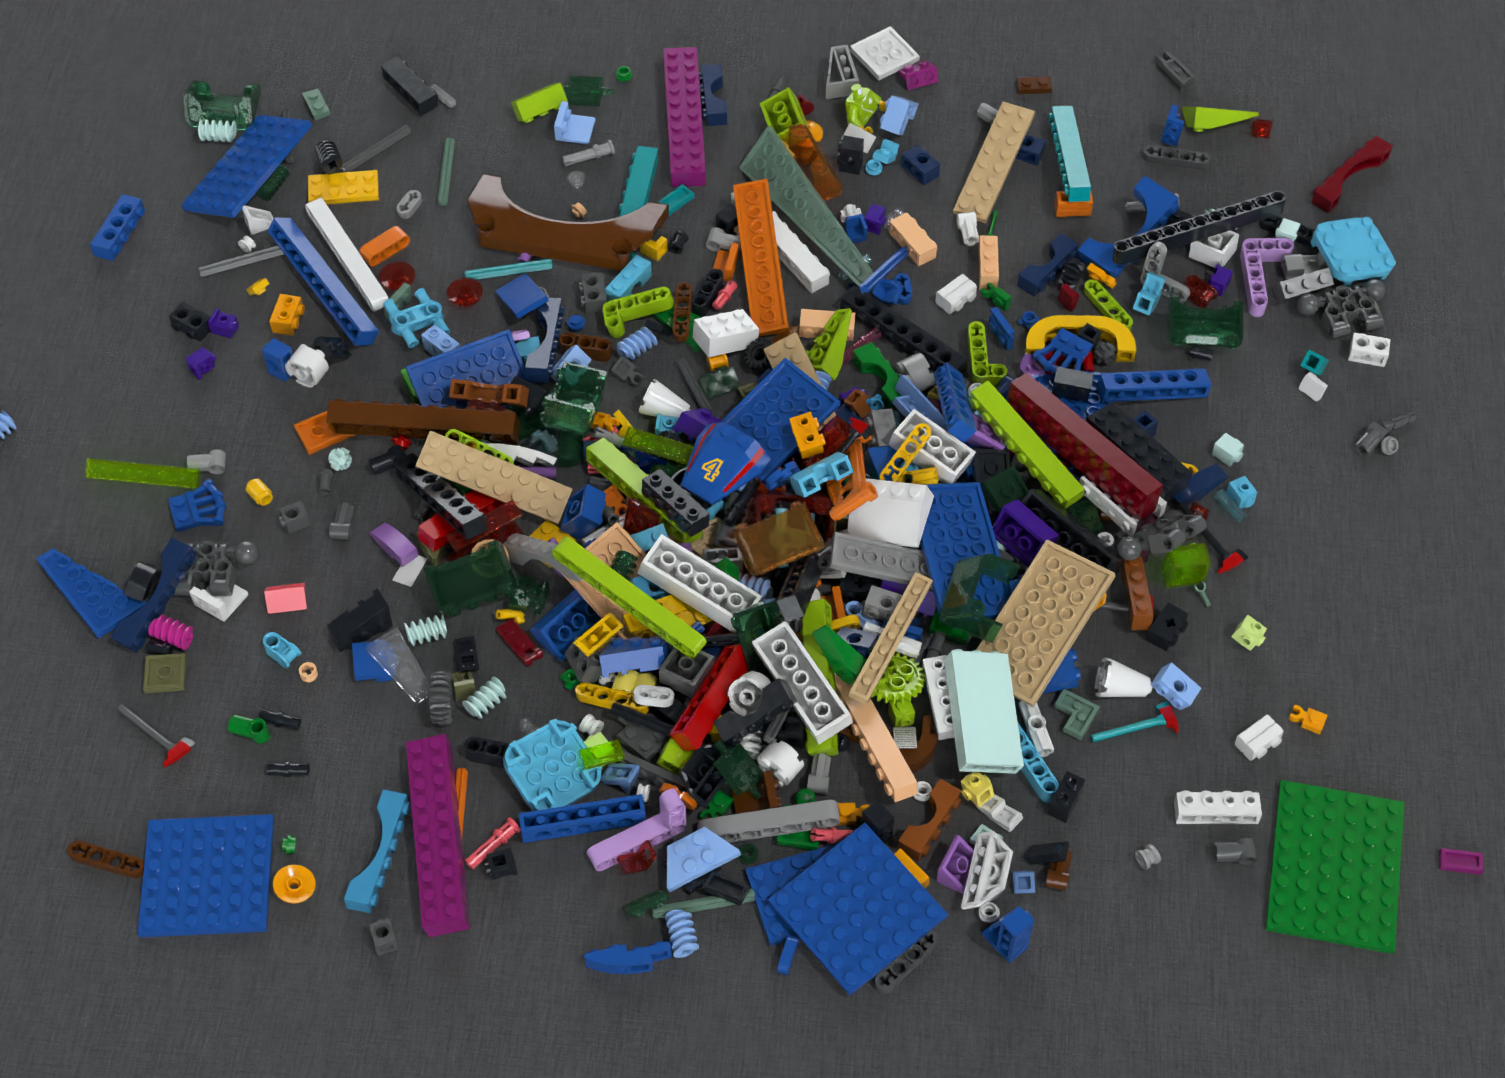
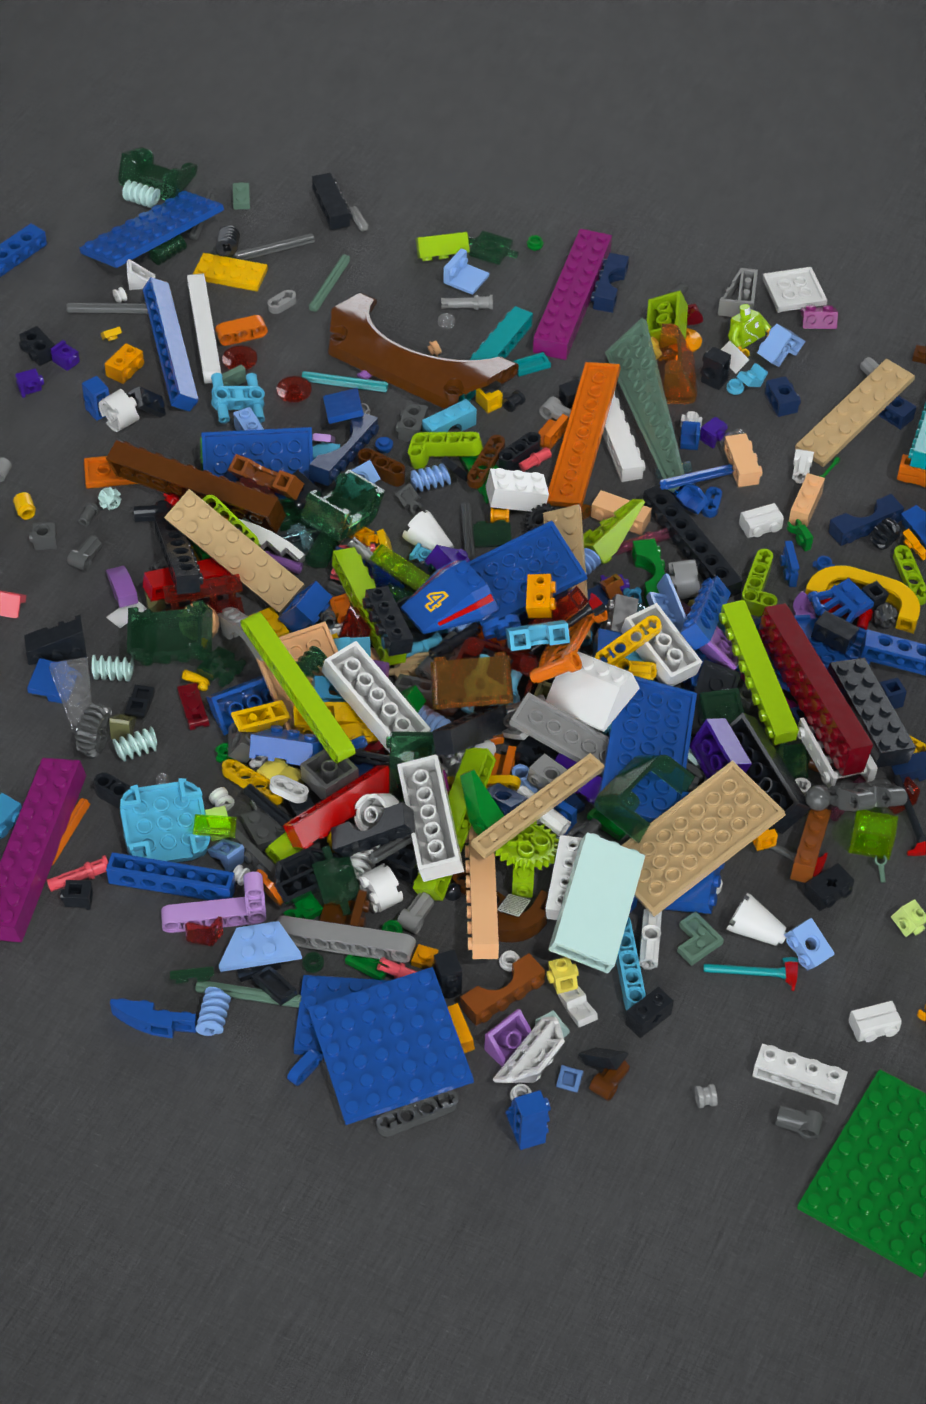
camera: 20 degrees right, 5 degrees down
dark red tile [1057,283,1079,312] -> none

